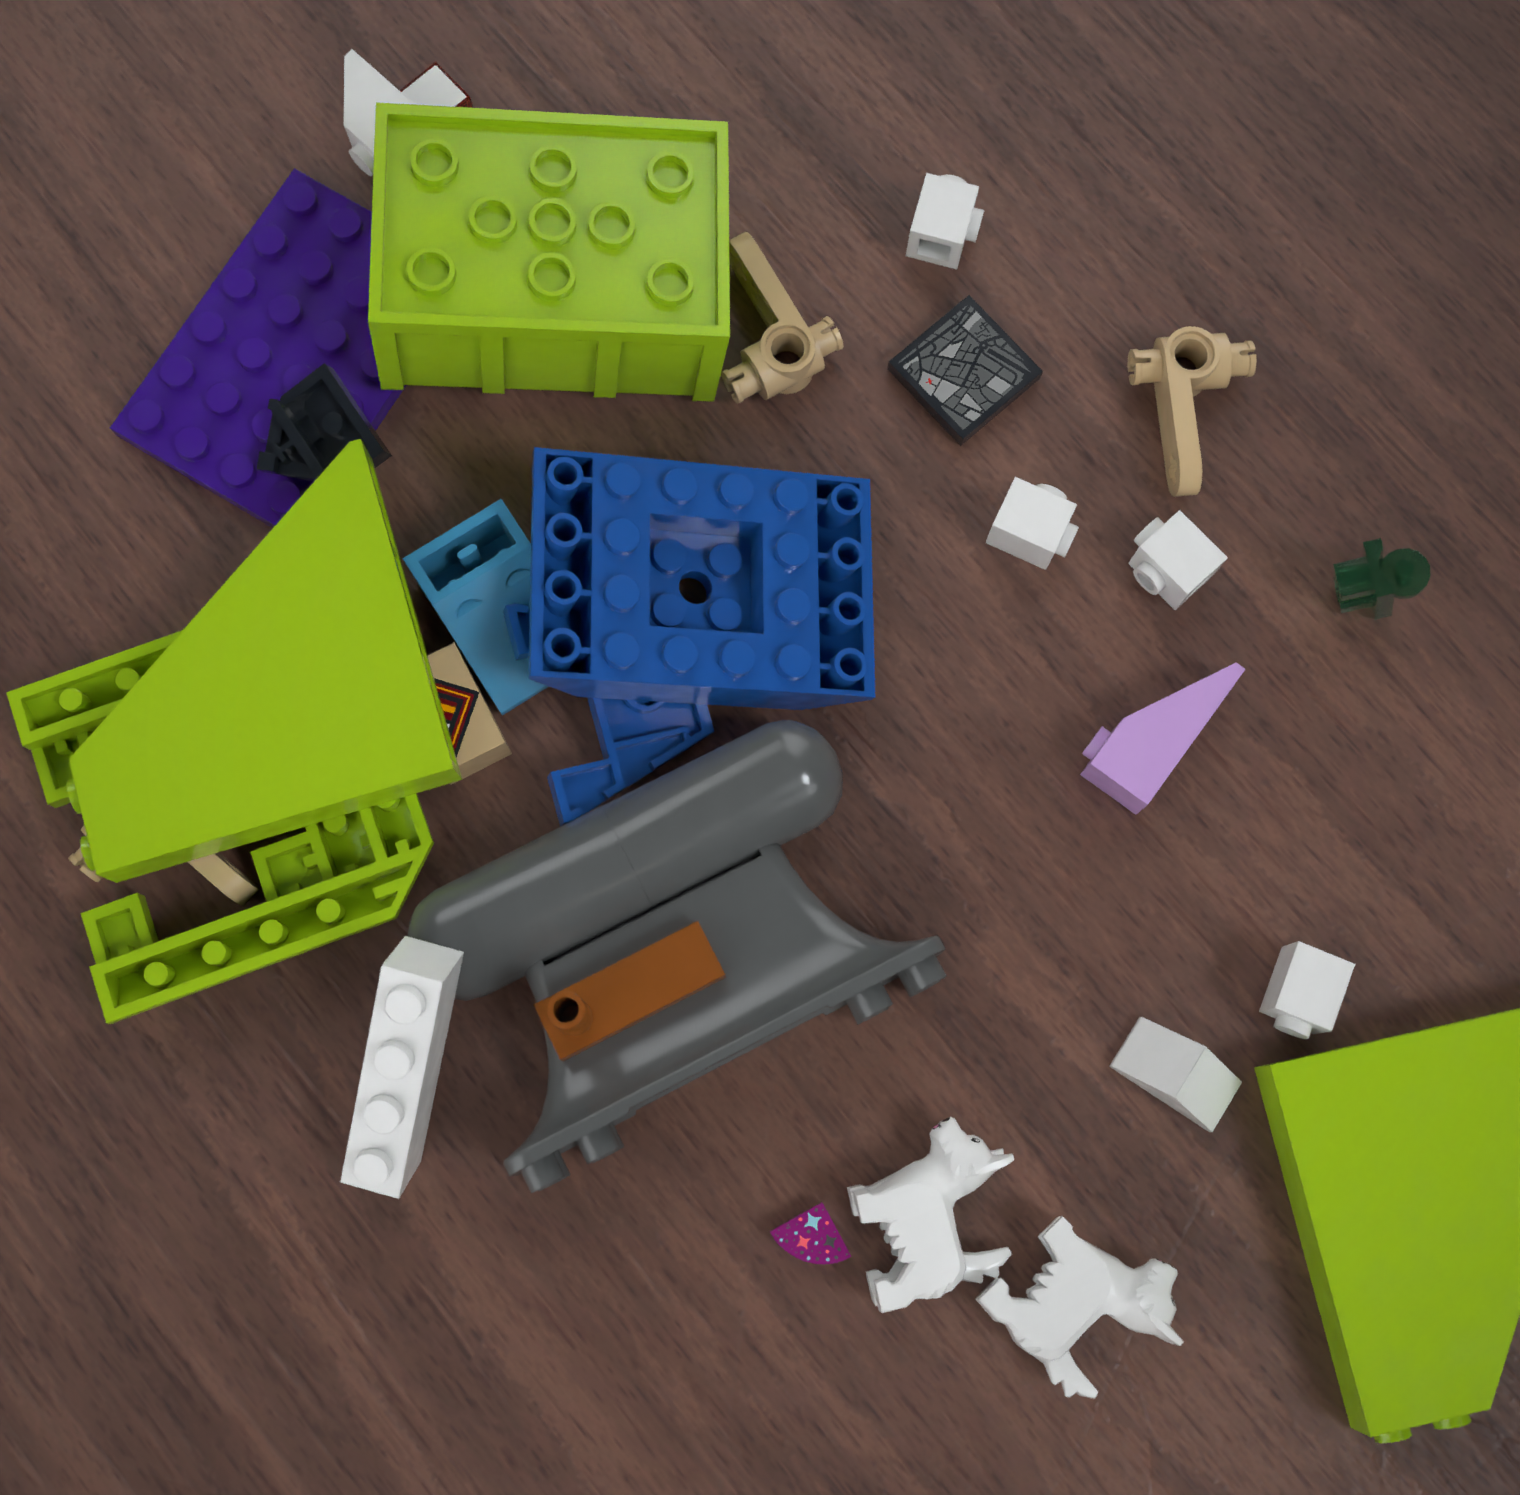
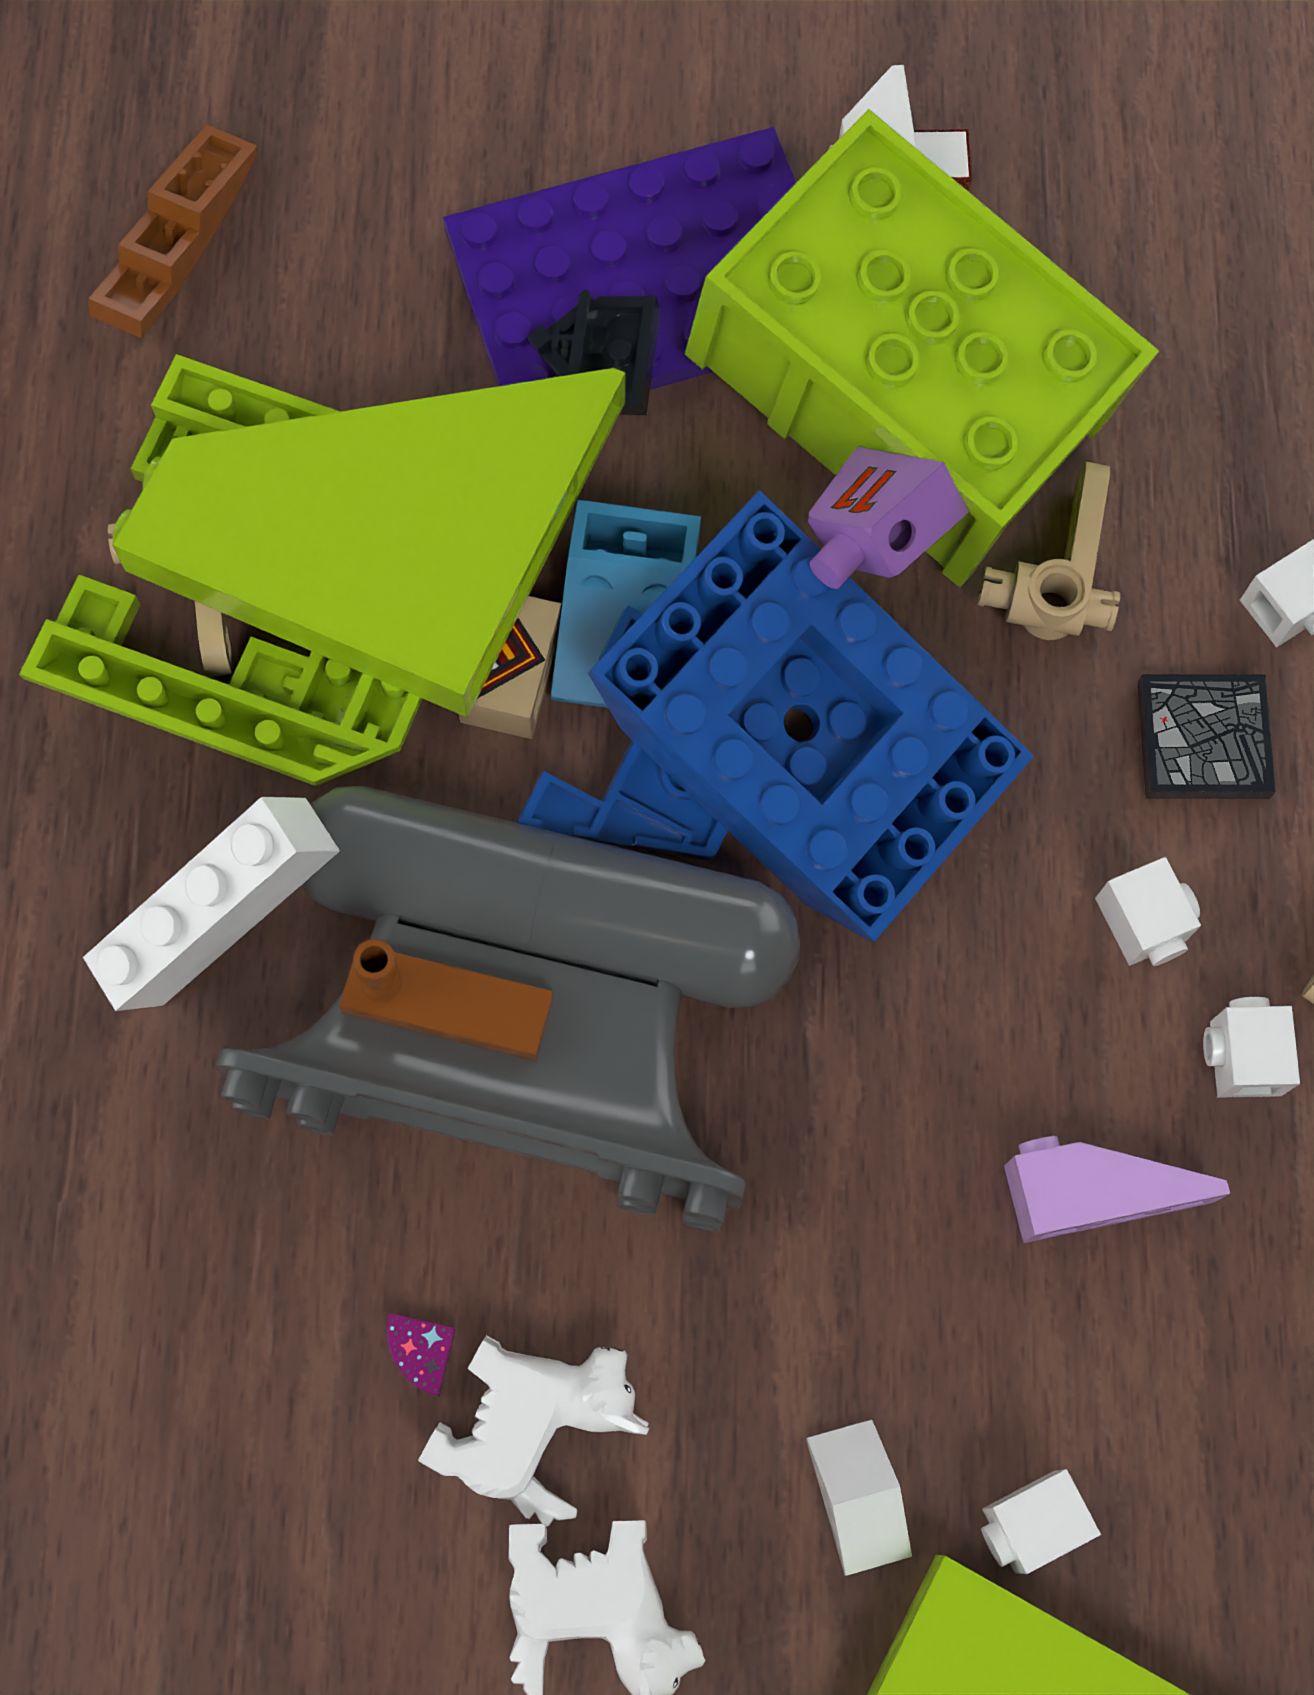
camera: 40 degrees right, 5 degrees down
none -> medium lavender torso [808,447,968,589]

